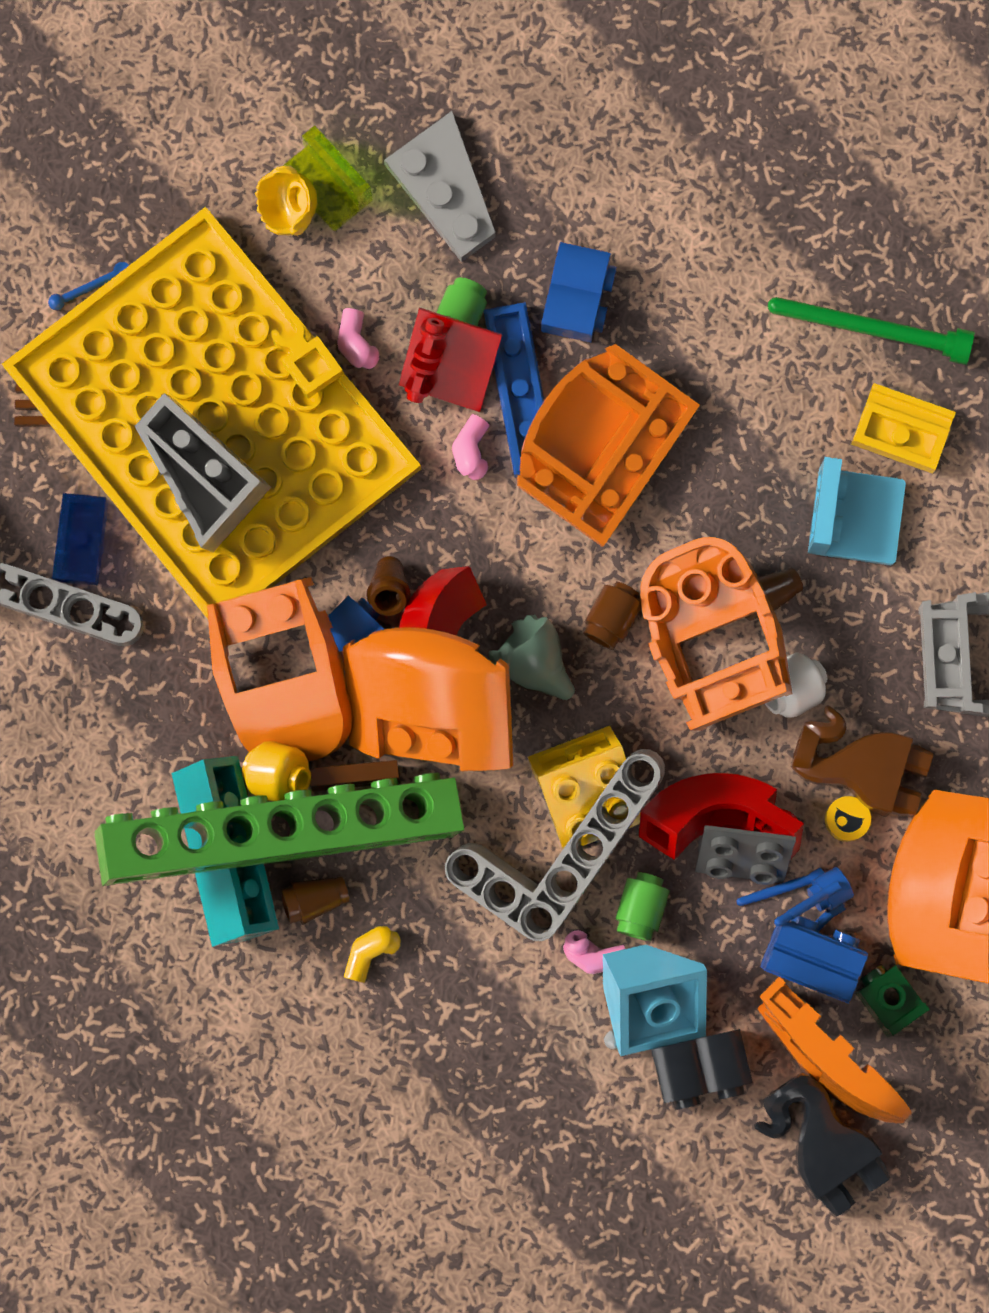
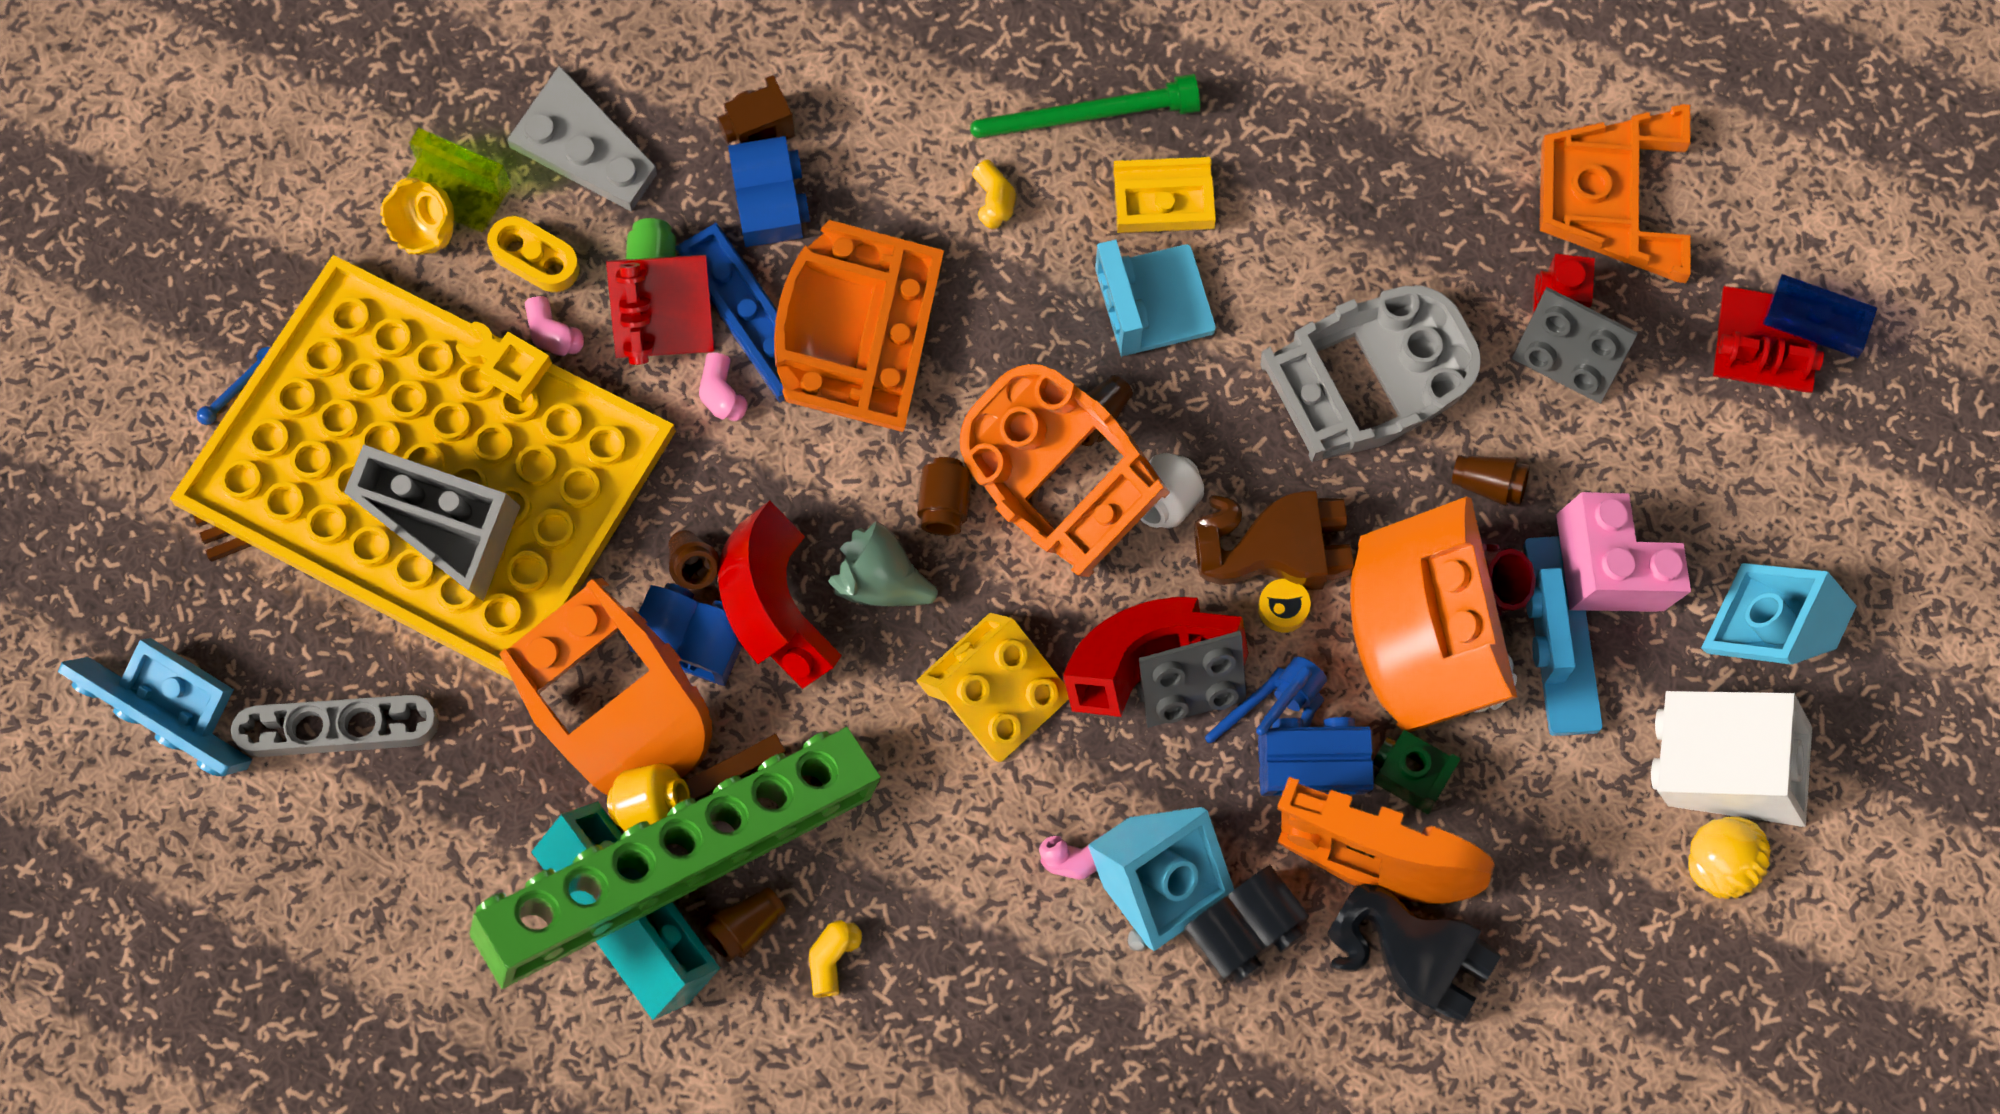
camera: 25 degrees left, 10 degrees down
clear blue plate [52,493,109,586] -> none
orange slope [343,627,514,771] -> none
light grey beam [445,749,665,941] -> none
bright green brick [615,872,670,941] -> none
none -> yellow plate [487,216,580,292]
none -> reddish brown brick [717,75,795,144]
none -> yellow arm [972,159,1016,229]

